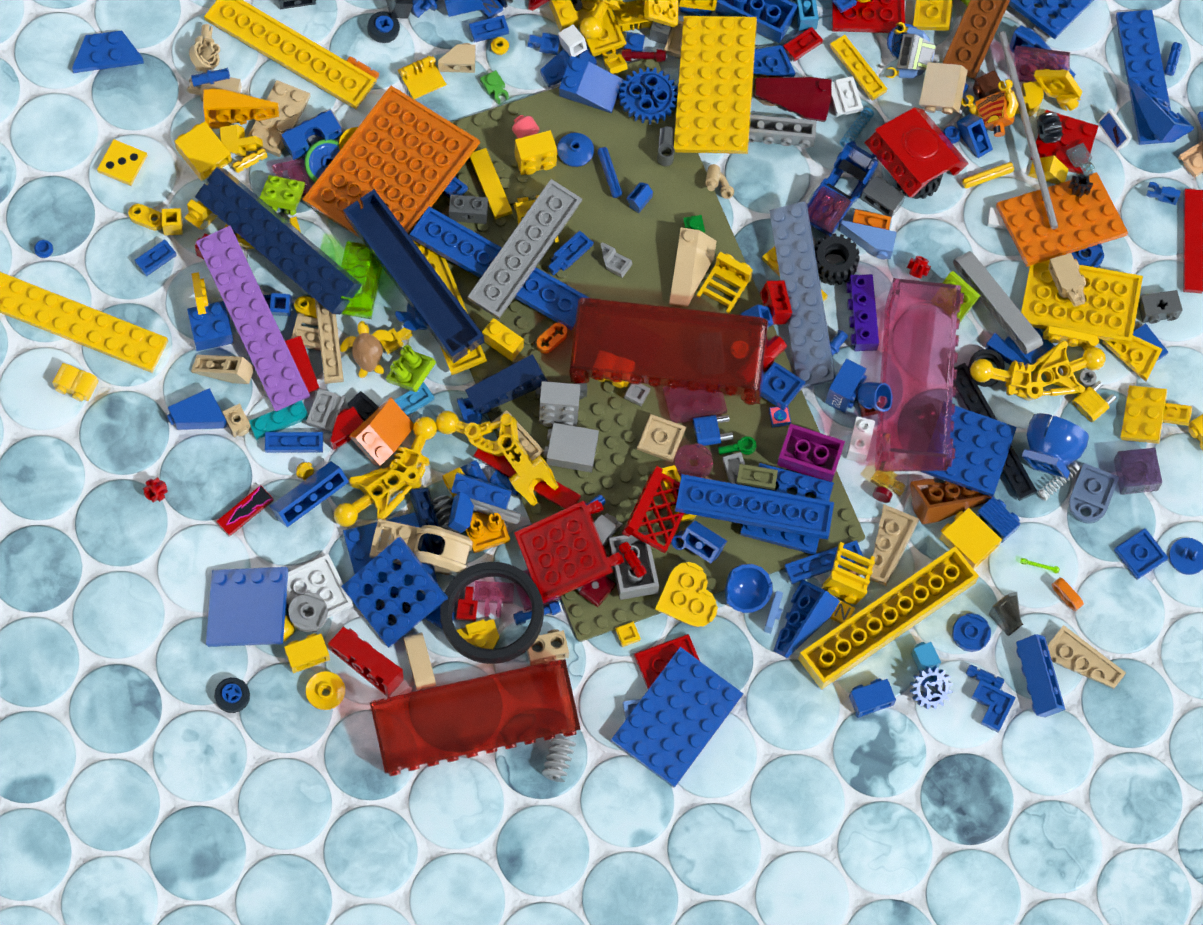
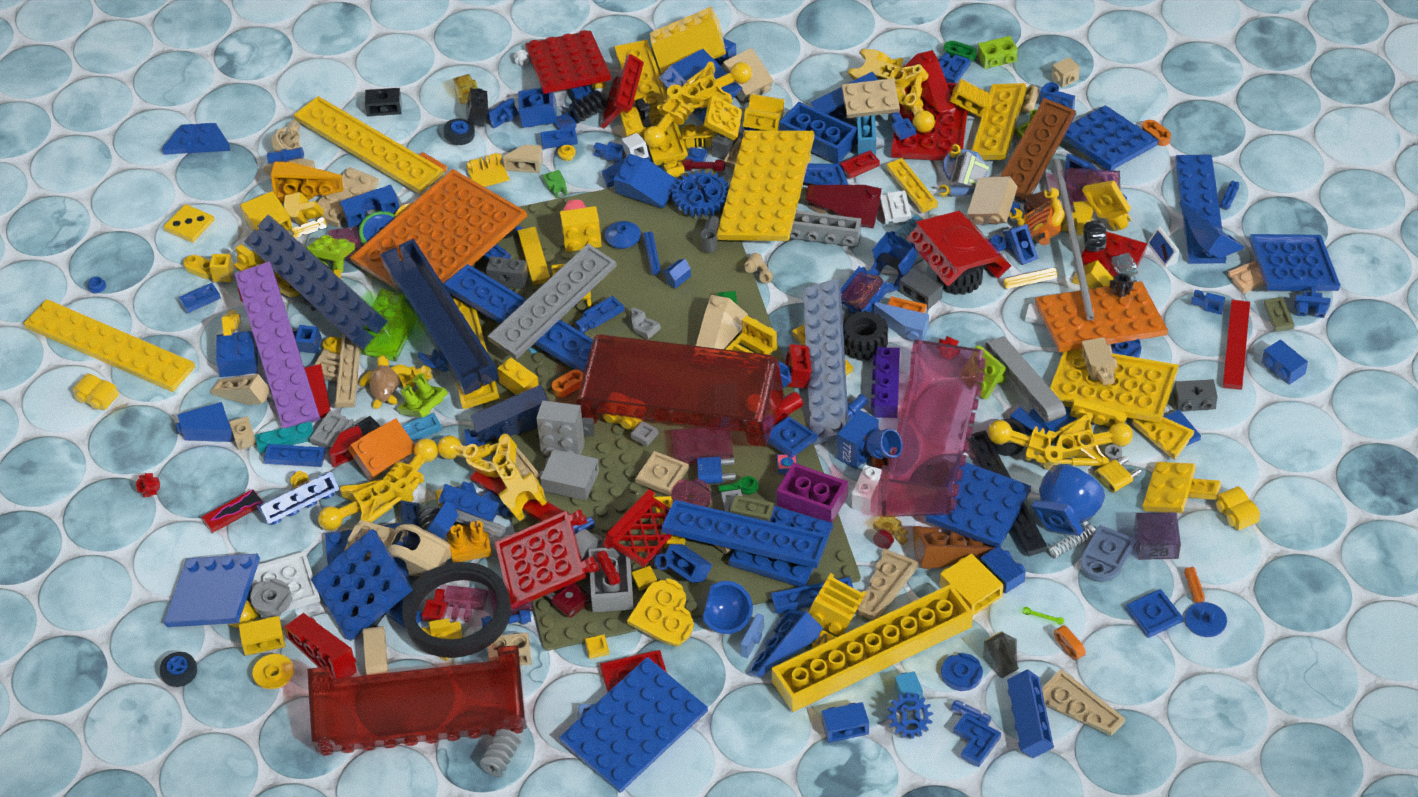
camera: 15 degrees right, 20 degrees down
none -> yellow tile [632,566,658,591]
none -> orange axle [1184,567,1205,603]

